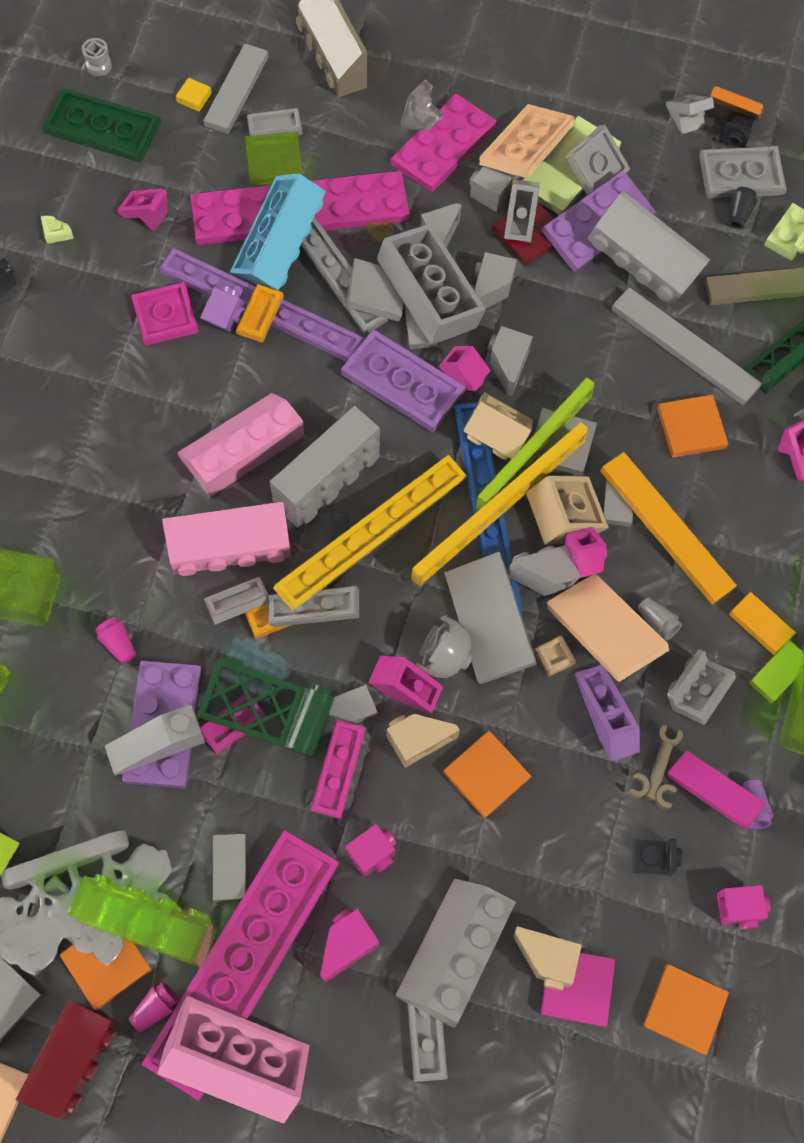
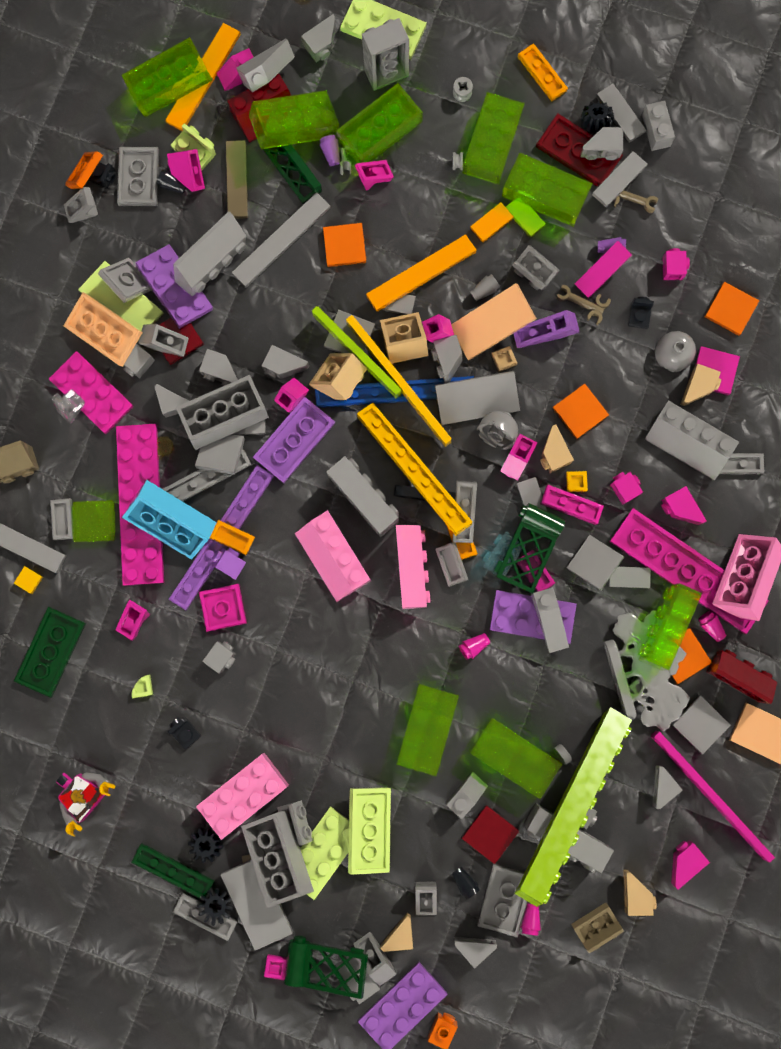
camera: 75 degrees left, 15 degrees up
none -> dark pink slope [167,149,205,192]
none -> light grey brick [202,641,236,673]
none -> yellow tile [566,471,588,492]
none -> light grey tile [567,535,624,591]
none -> light grey cylinder [655,331,696,372]

